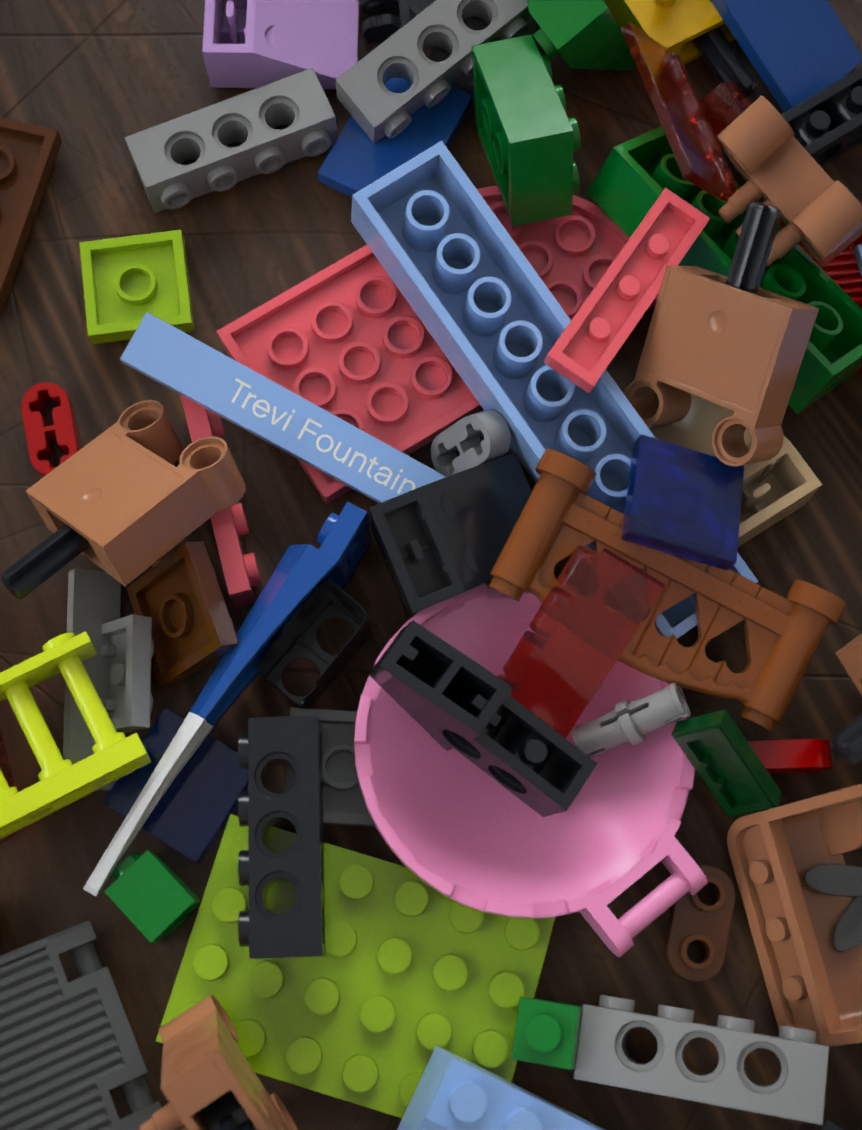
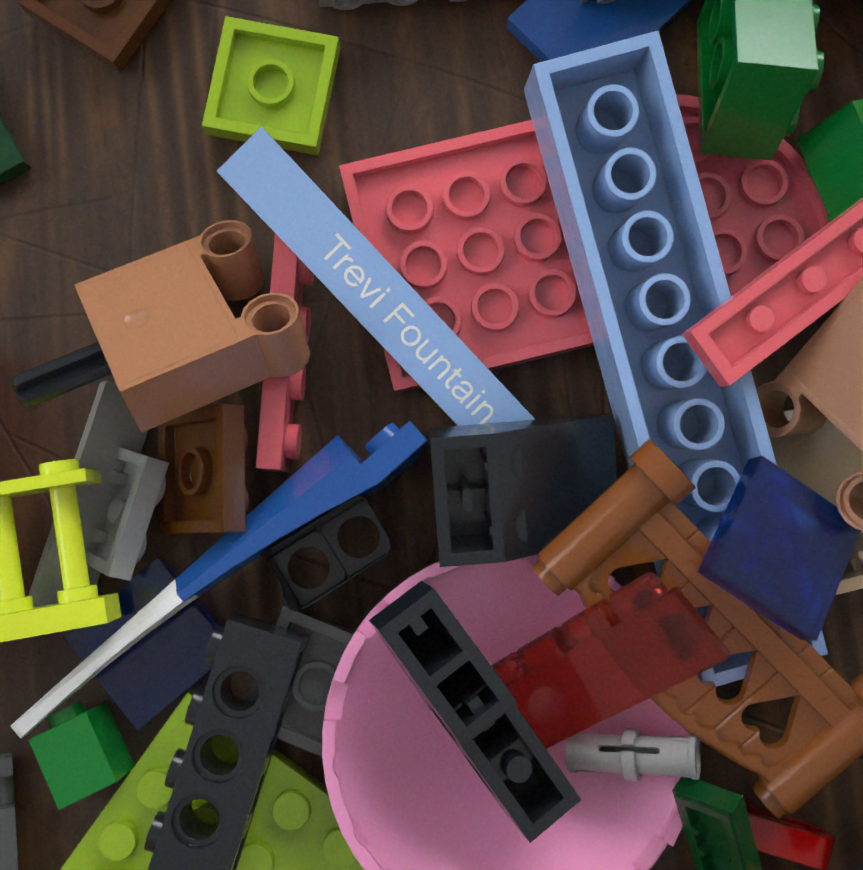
camera: 20 degrees right, 10 degrees up
red beam [21,382,81,477] -> none
light grey beam [431,409,511,477] -> none

